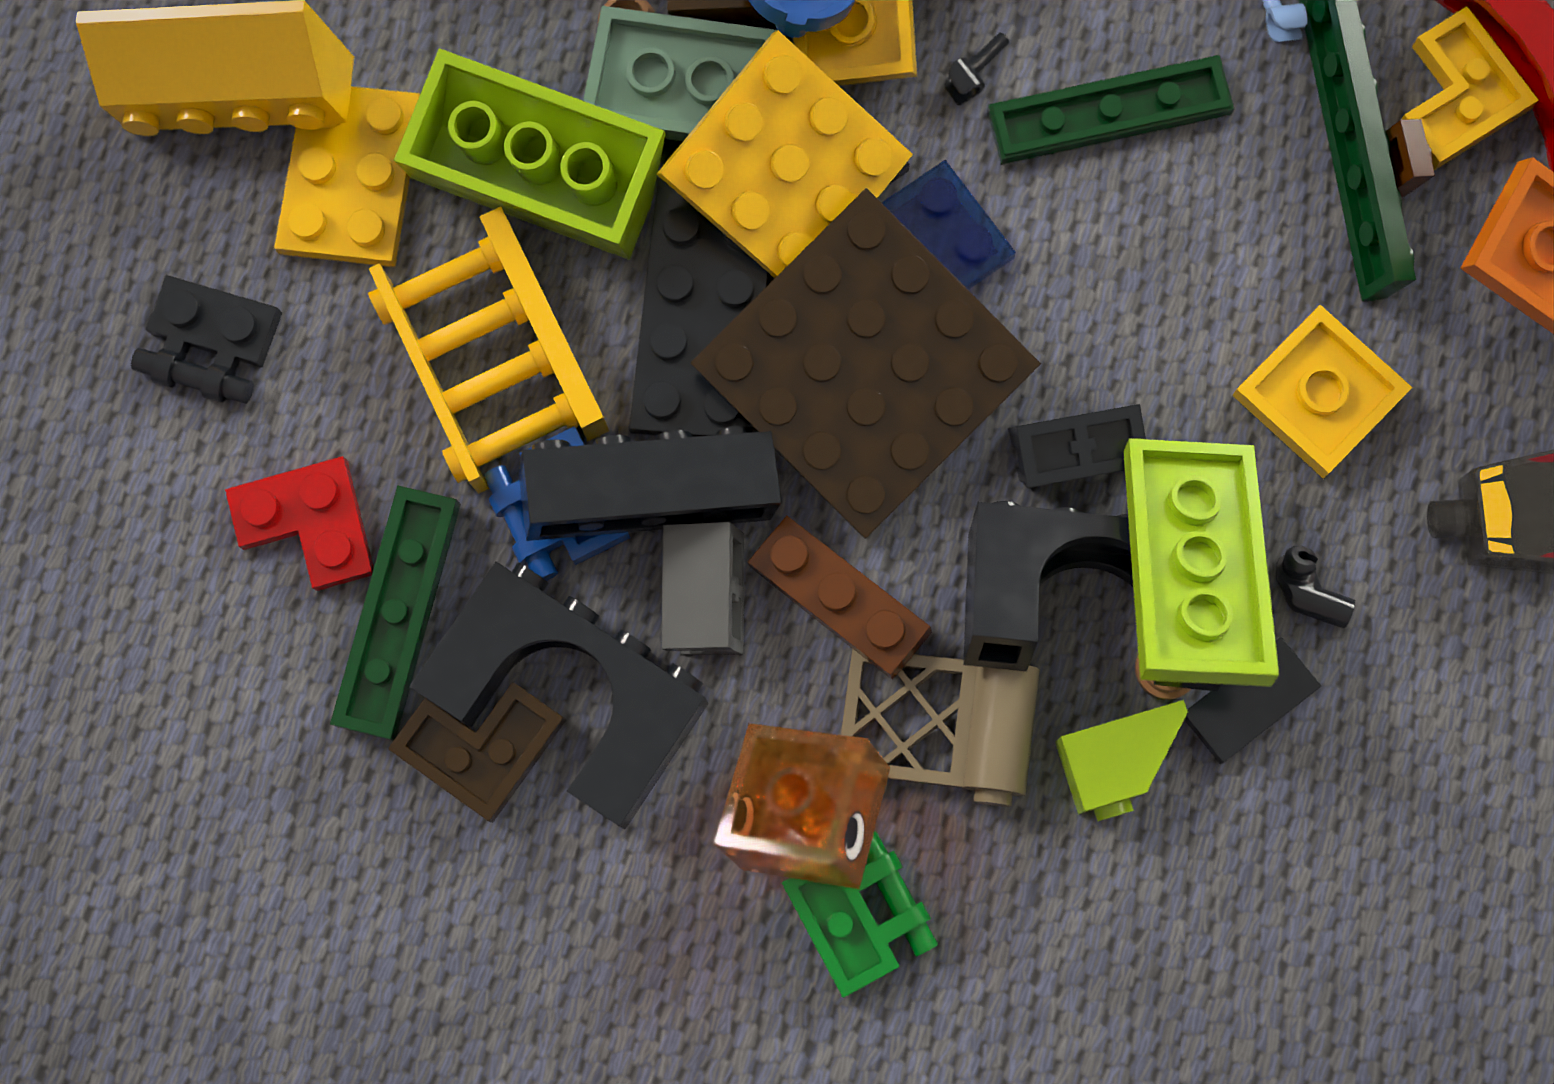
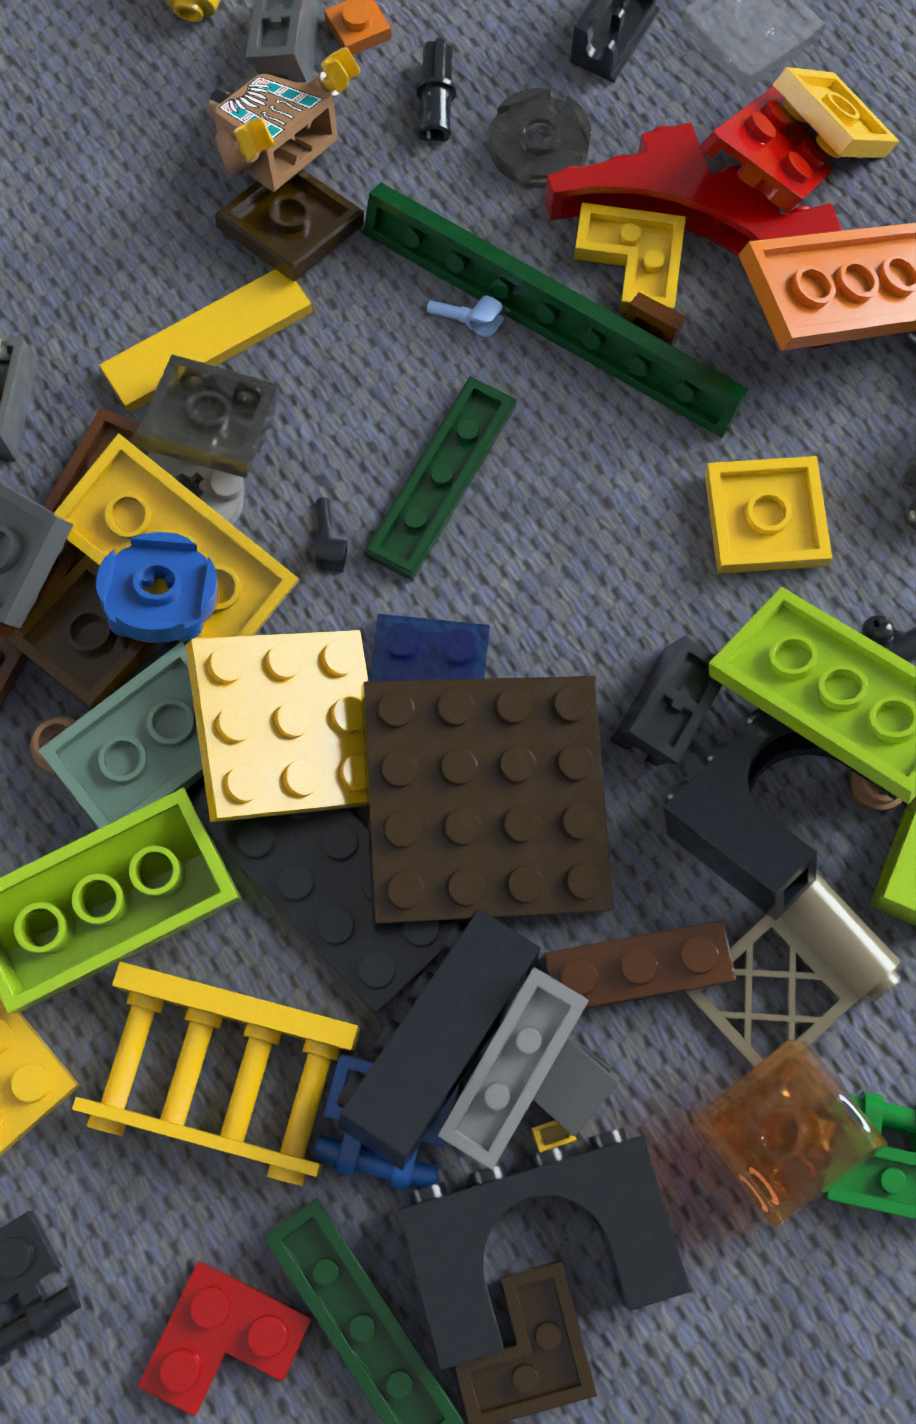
camera: 60 degrees left, 5 degrees down
none -> light grey plate [438,968,589,1170]
none -> yellow piece [530,1120,577,1152]

